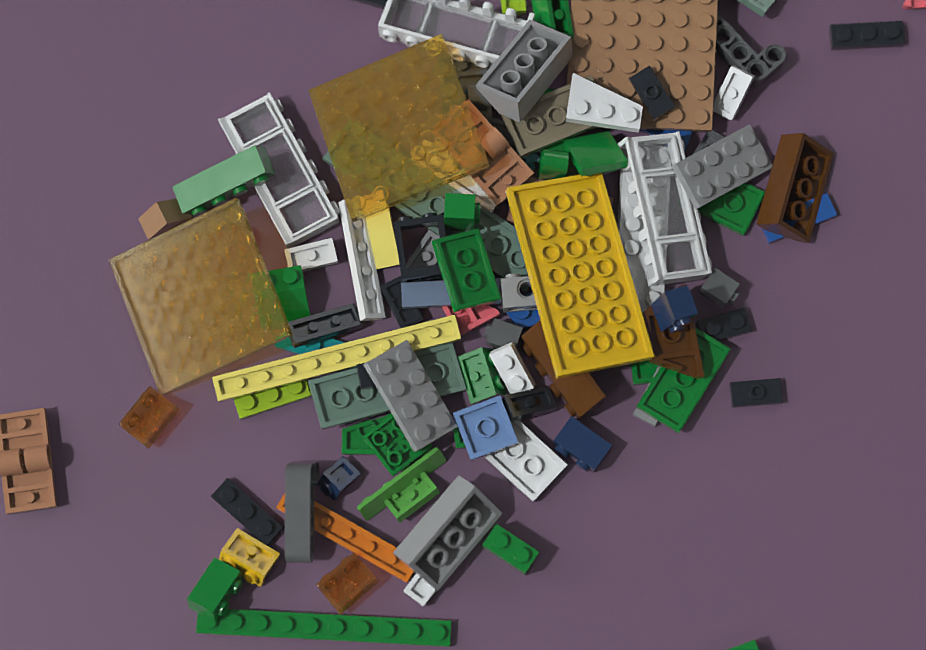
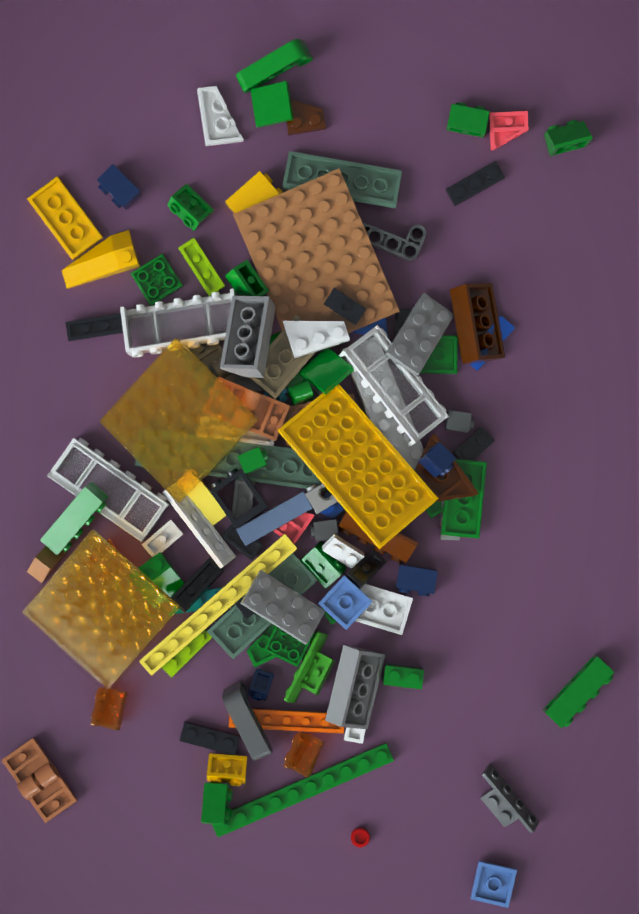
camera: 25 degrees left, 10 degrees up
green tile [432,228,502,312] -> none
white plate [713,65,755,120] -> none
black plate [729,378,783,408] -> none

